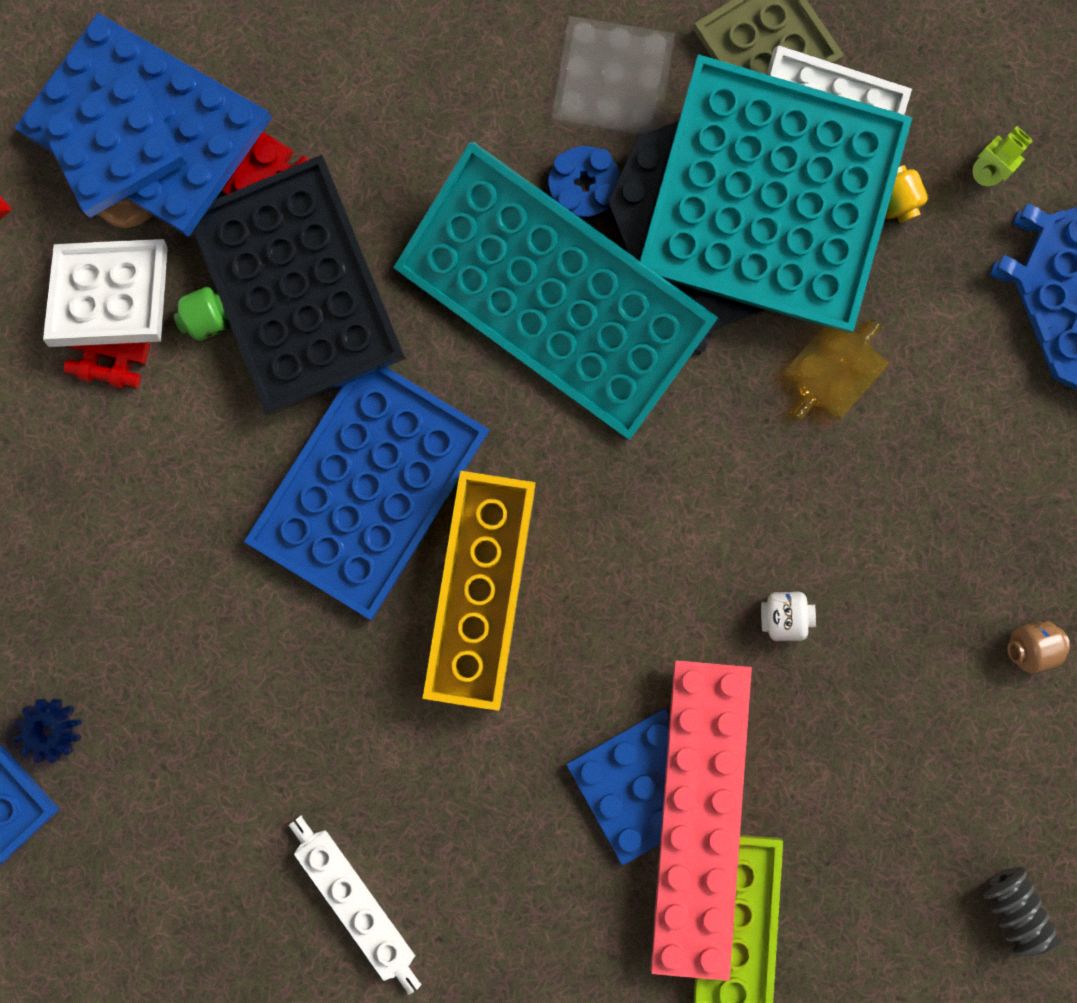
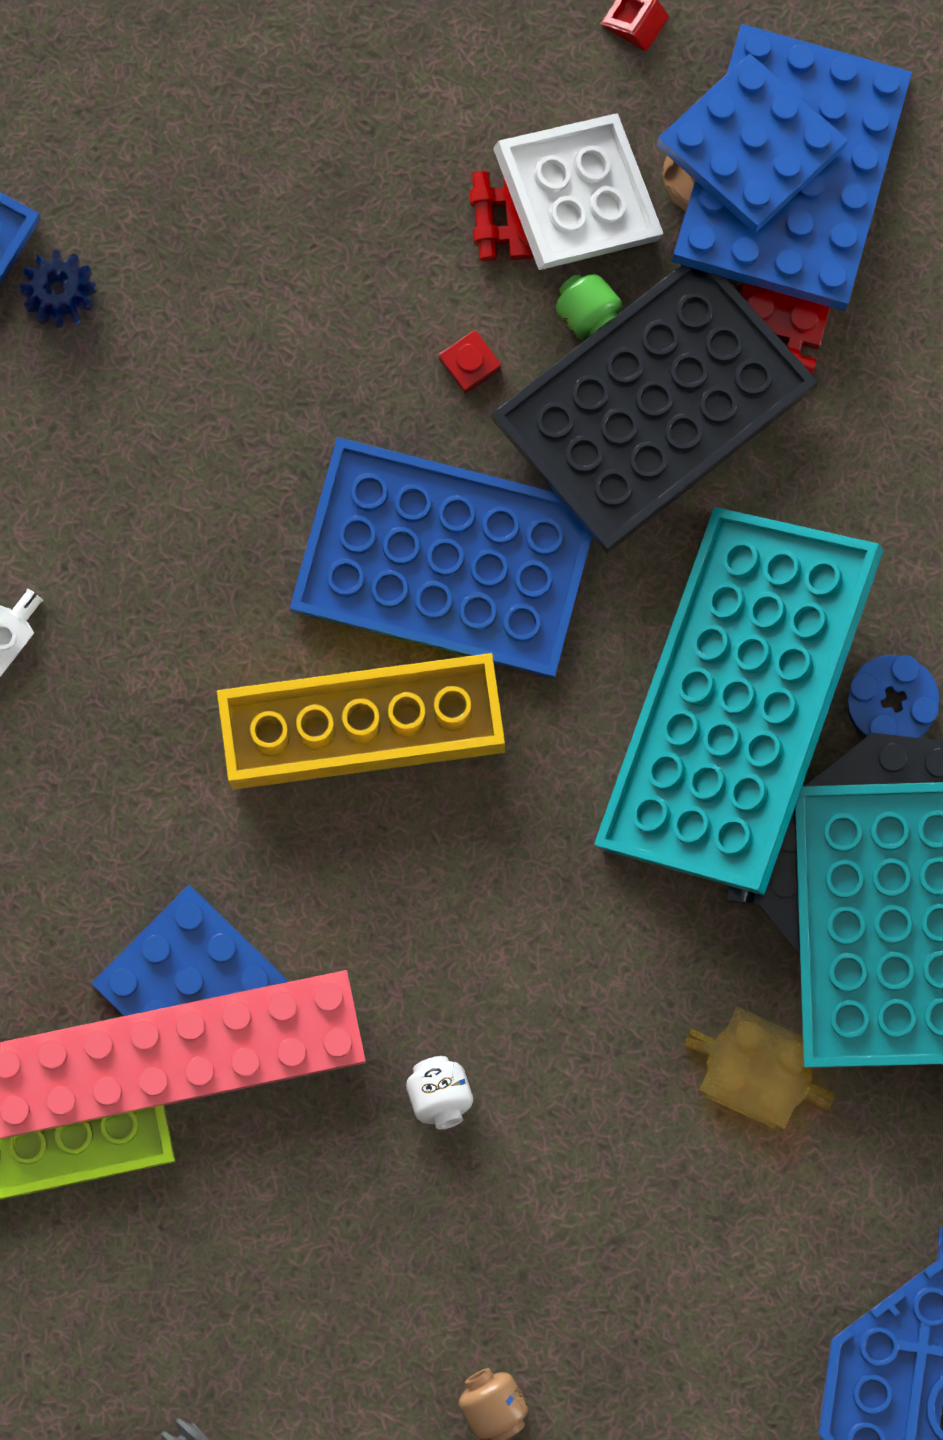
camera: 75 degrees right, 5 degrees down
none -> red plate [439,329,501,394]

